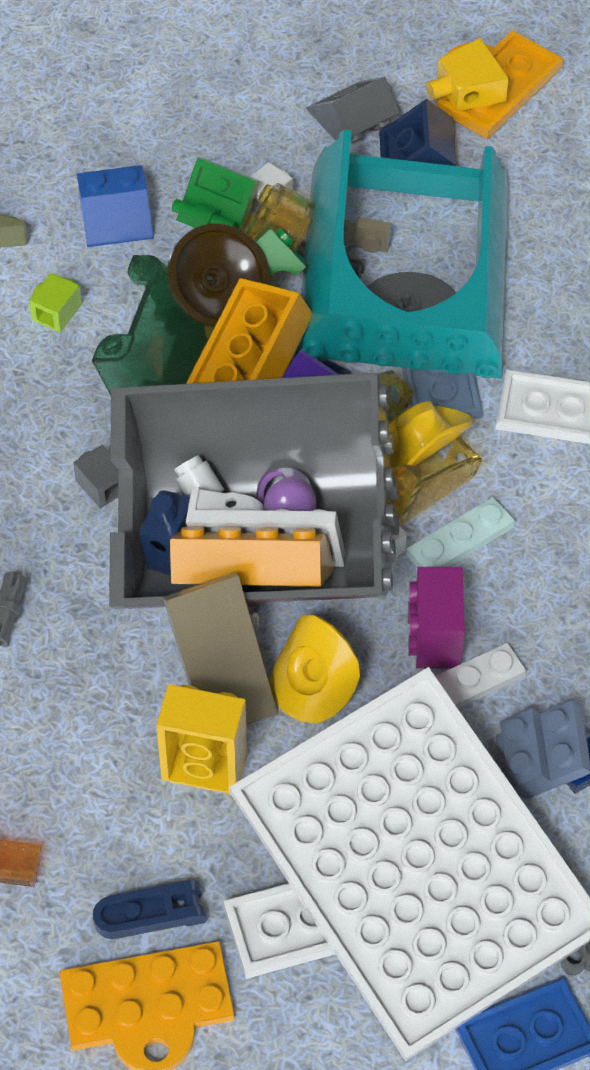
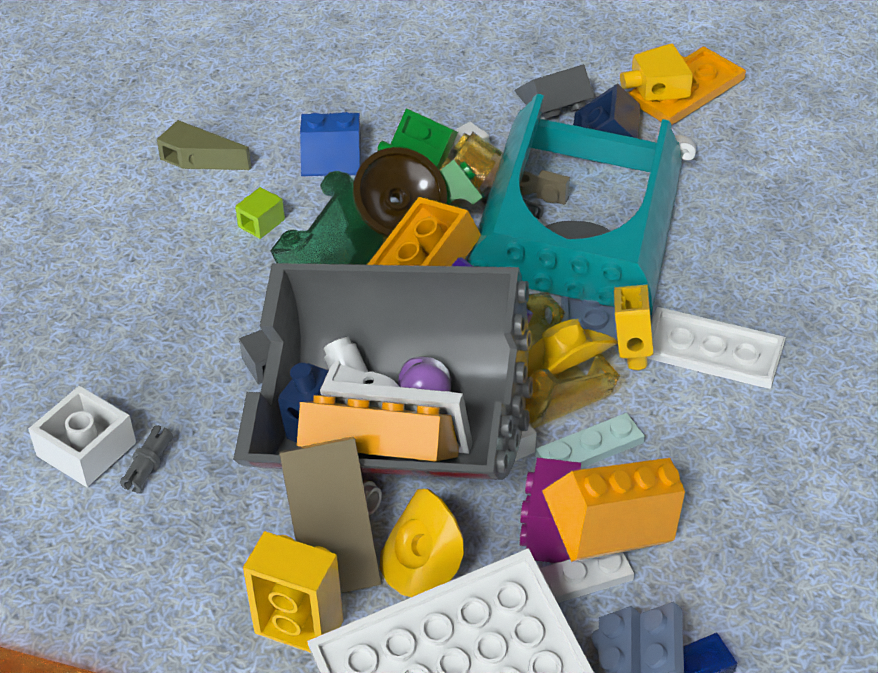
camera: 10 degrees right, 10 degrees down
none -> light orange slope [542,458,685,562]
none -> yellow torso [614,285,654,370]
none -> white piece [675,135,696,161]

